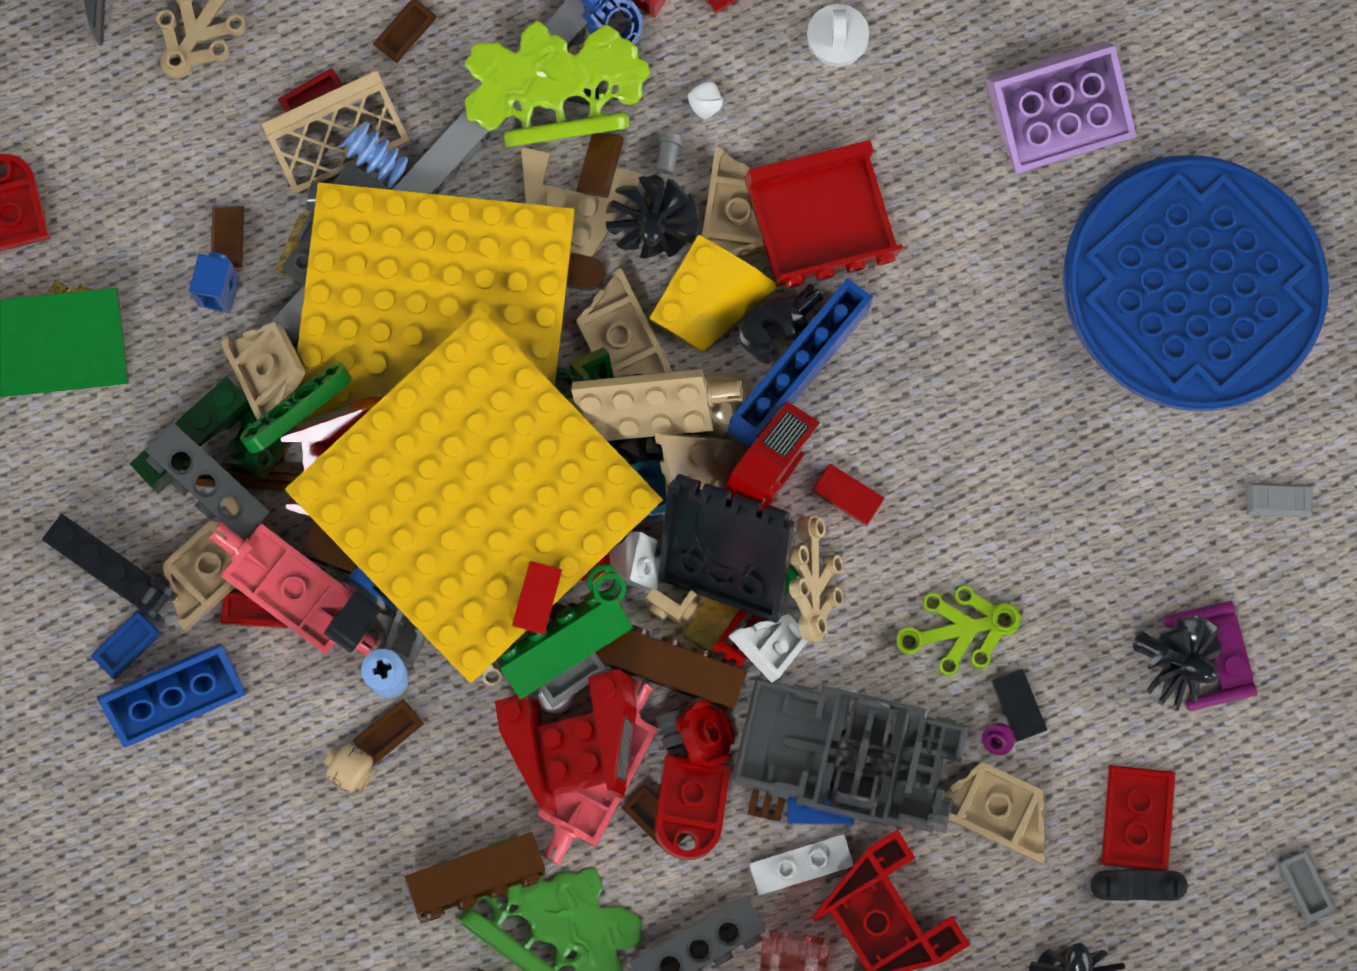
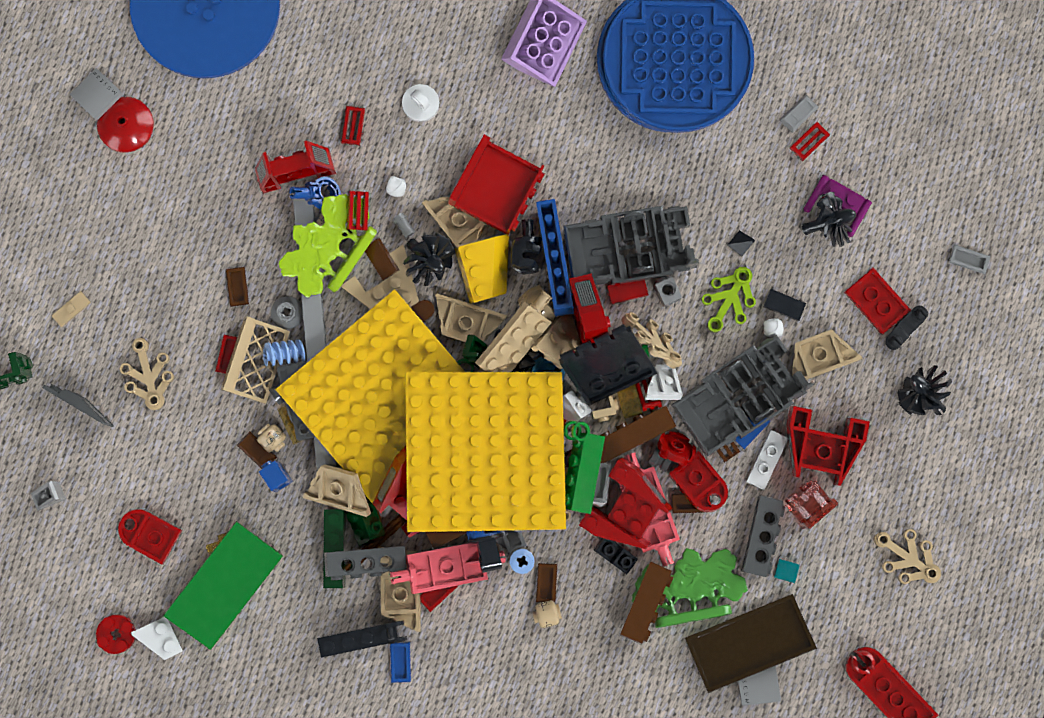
camera: 50 degrees left, 5 degrees up
blue slope [97,643,246,748] -> none
green beam [240,362,352,453] -> none
red tile [511,561,562,635] -> none
magenta plate [982,723,1015,755] -> none
none -> tan head [257,424,286,452]
none -> light grey piece [271,296,303,329]
none -> red tile [347,191,369,230]
none -> dark grey piece [563,206,699,285]
none -> black slope [594,538,638,575]
none -> light grey brick [654,276,682,308]
none -> black slope [728,230,755,257]
none -> white piece [763,318,784,338]
none -> red tile [789,122,830,162]

